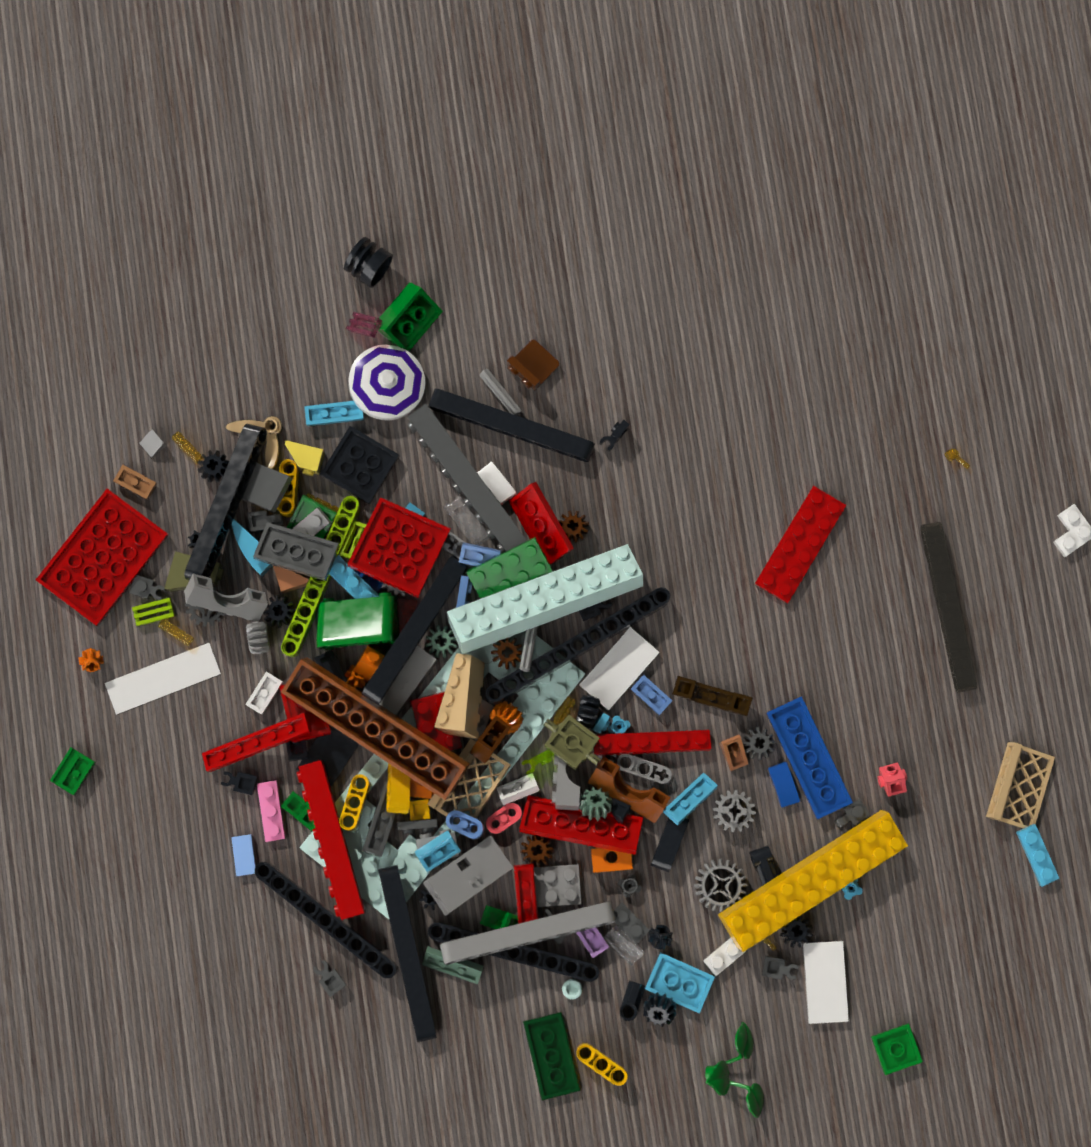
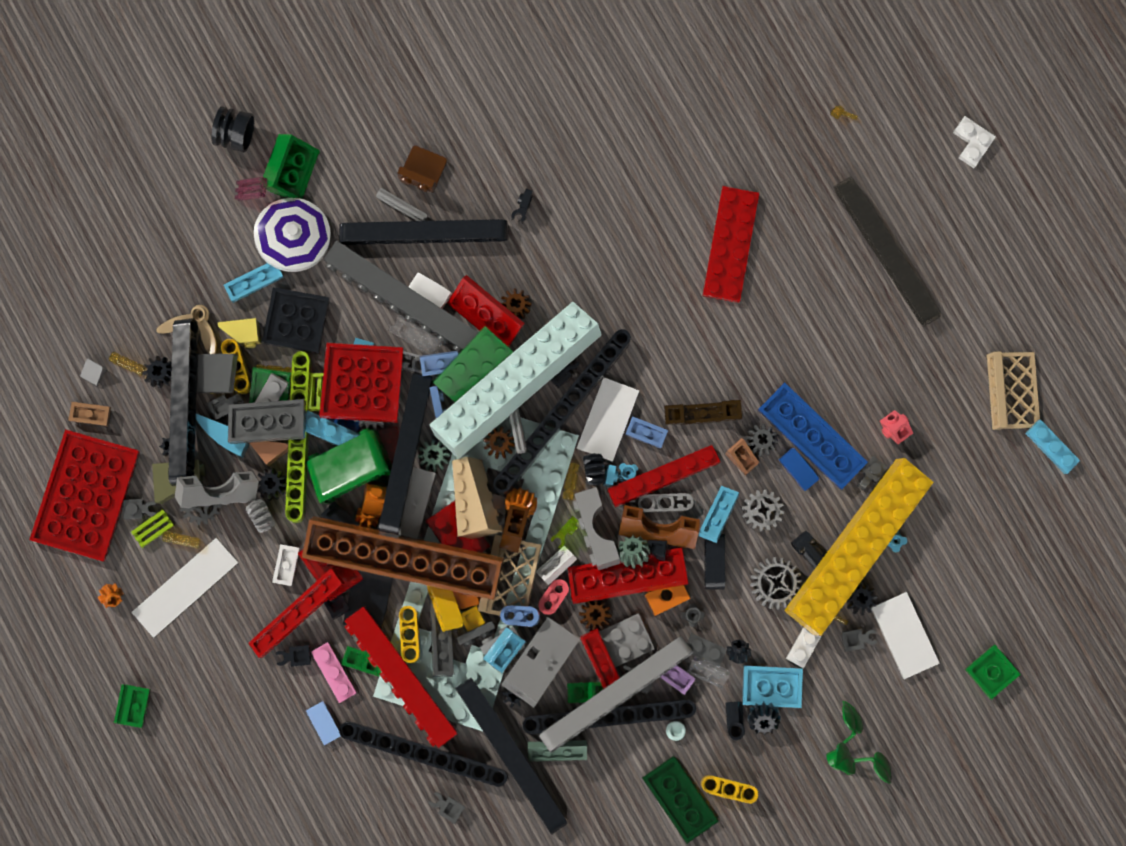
camera: 25 degrees left, 0 degrees up
olive plate [543,715,601,770] -> none

